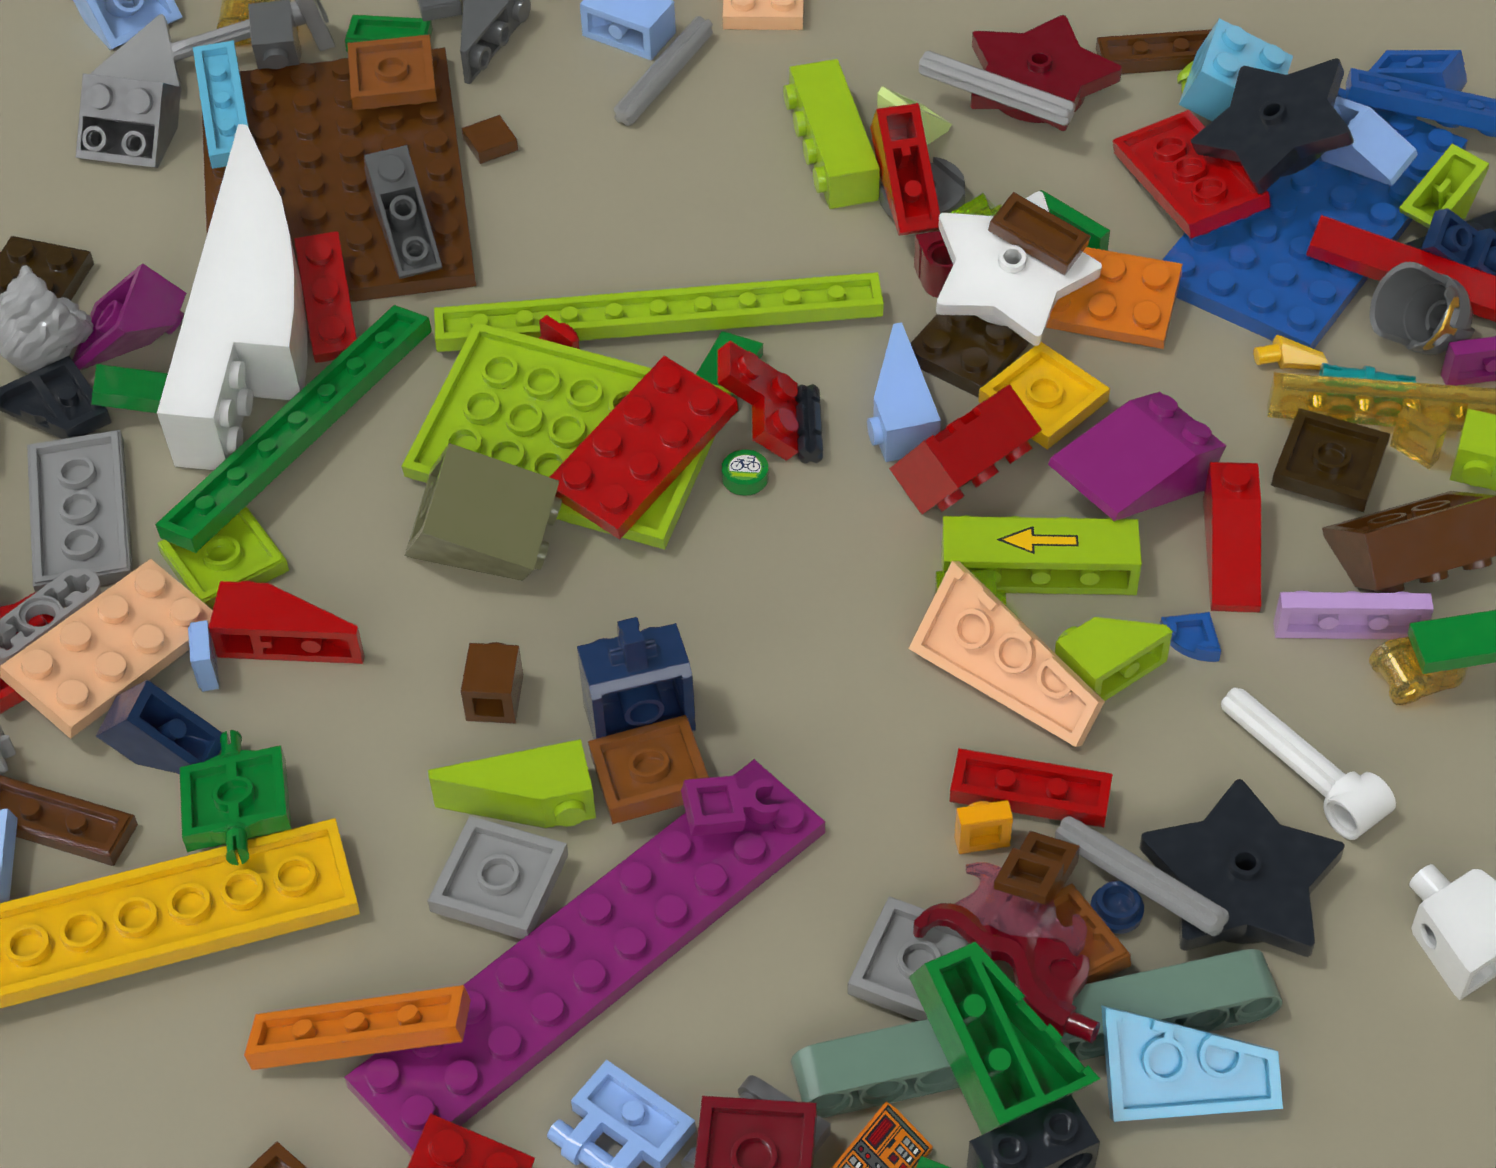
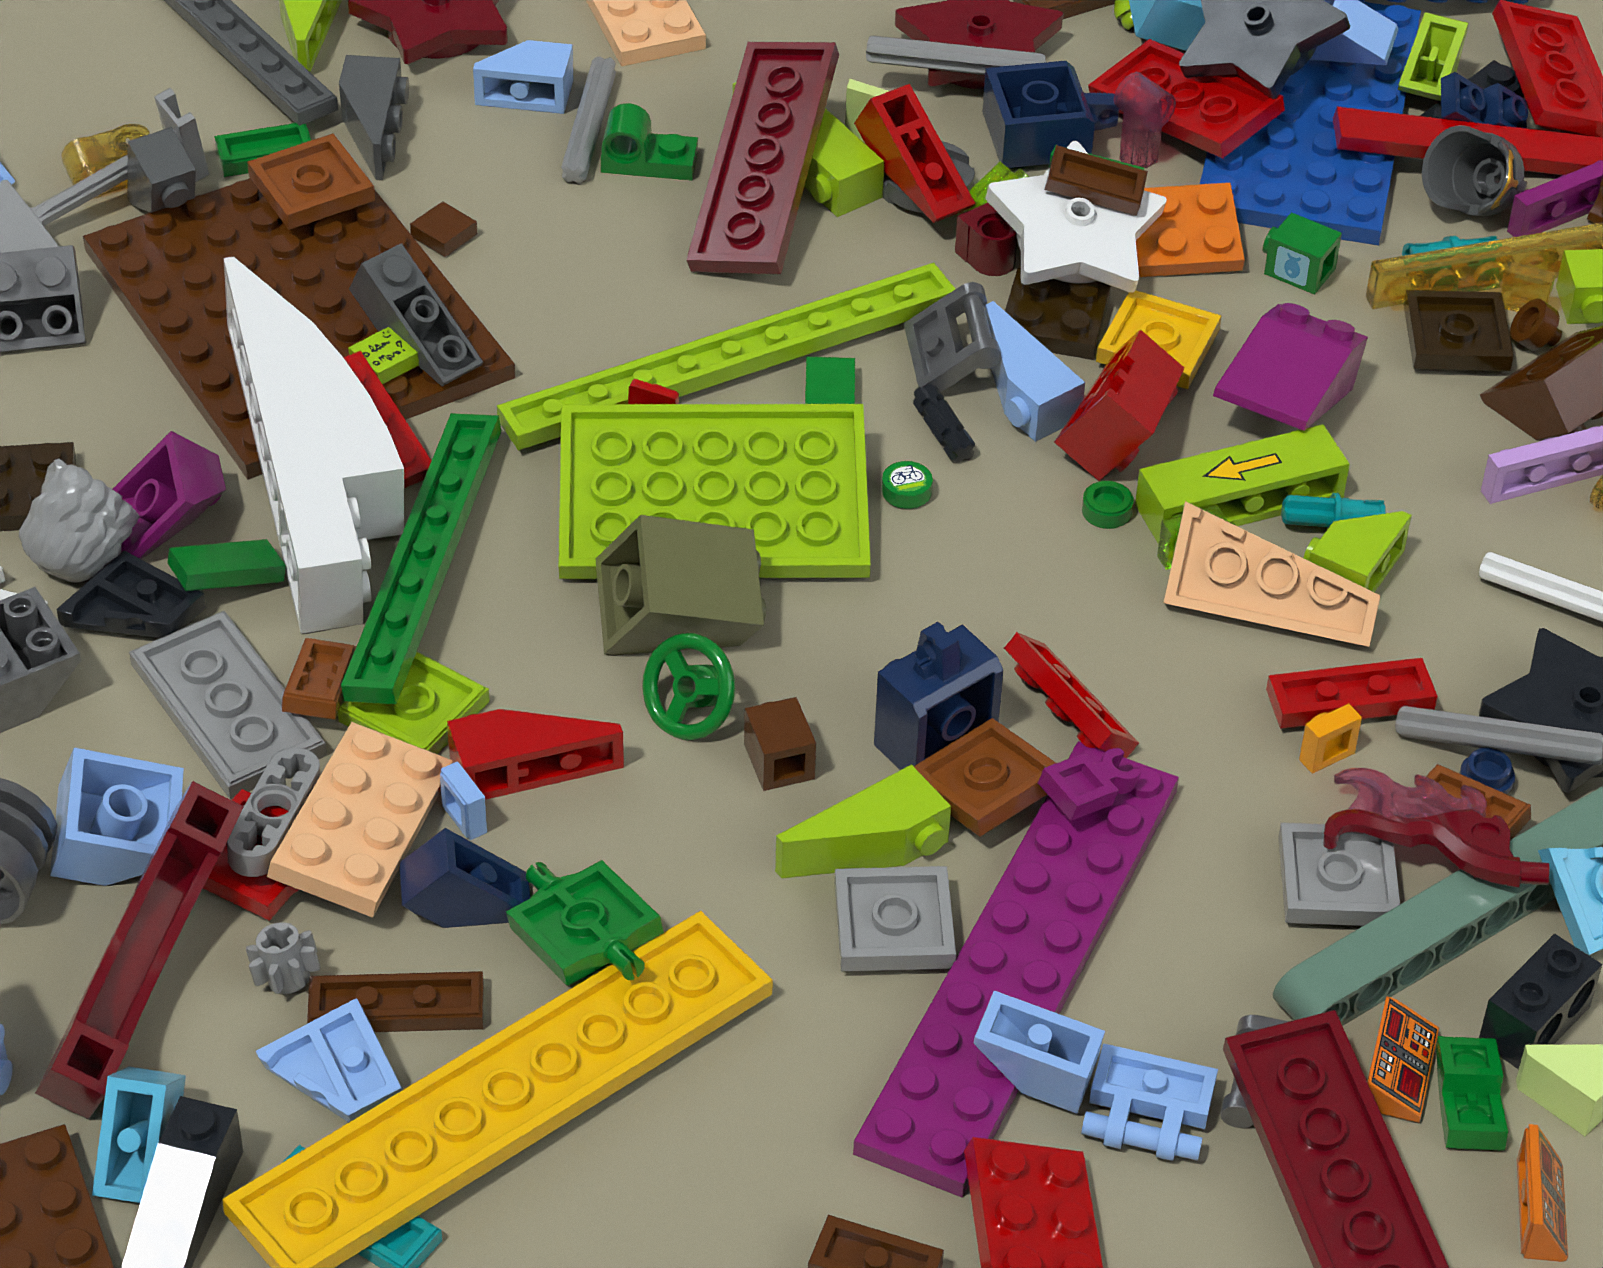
camera: 25 degrees left, 5 degrees down
medium azure plate [193,40,249,169] -> none
orange plate [244,985,471,1070] -> none
red plate [550,355,738,540] -> none
red plate [718,341,799,461] -> none
green wedge [909,942,1101,1135] -> none
reddish brown slope [993,831,1080,905] -> none
blue tile [1160,612,1221,662] -> none
red slope [1203,462,1261,613] -> none
yellow bar [1253,335,1328,370] -> none
none -> dark orange plate [282,638,356,720]
none -> lime tile [348,327,419,384]
none -> green plate [600,103,698,181]
none -> green piece [642,633,735,740]
none -> dark red plate [686,42,839,274]
none -> flat silver plate [904,282,1001,392]
none -> light blue slope [973,991,1105,1114]
none -> dark blue hinge [982,60,1119,169]
none -> red plate [1004,632,1139,758]
none -> green tile [1082,481,1134,529]
none -> clear pink piece [1114,72,1176,169]
none -> green brick [1262,212,1342,295]
none -> teal axle [1281,493,1386,528]
none -> reddish brown tile [1510,299,1562,350]

